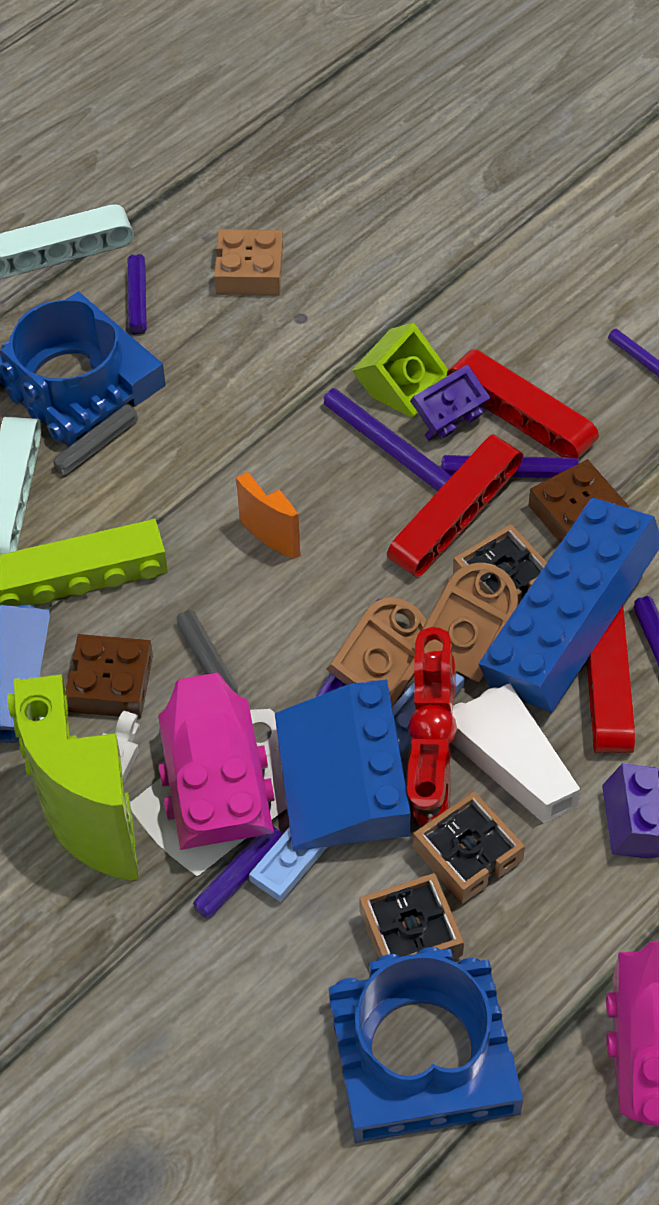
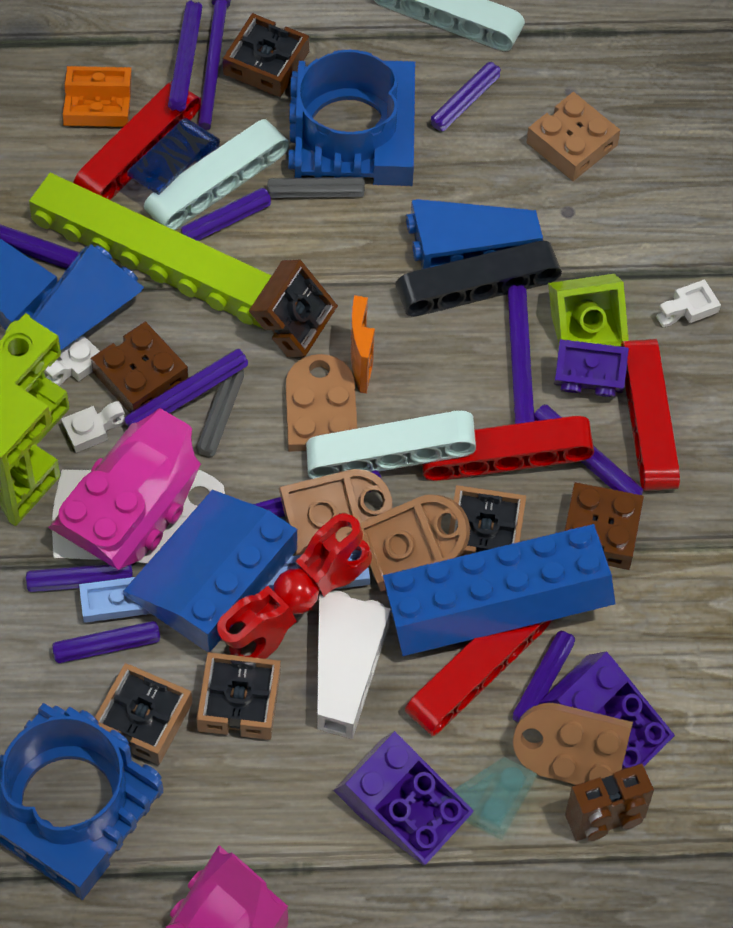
camera: 40 degrees right, 5 degrees up
none -> dark purple axle [52,621,160,663]
none -> dark purple axle [124,349,248,428]
none -> dark purple axle [180,188,271,241]
none -> piece [249,259,338,357]
none -> medium nougat plate [286,354,357,452]
none -> light aqua beam [306,411,476,479]
none -> black beam [395,240,562,317]
none -> blue slope [406,199,543,269]
none -> white plate [656,279,721,327]

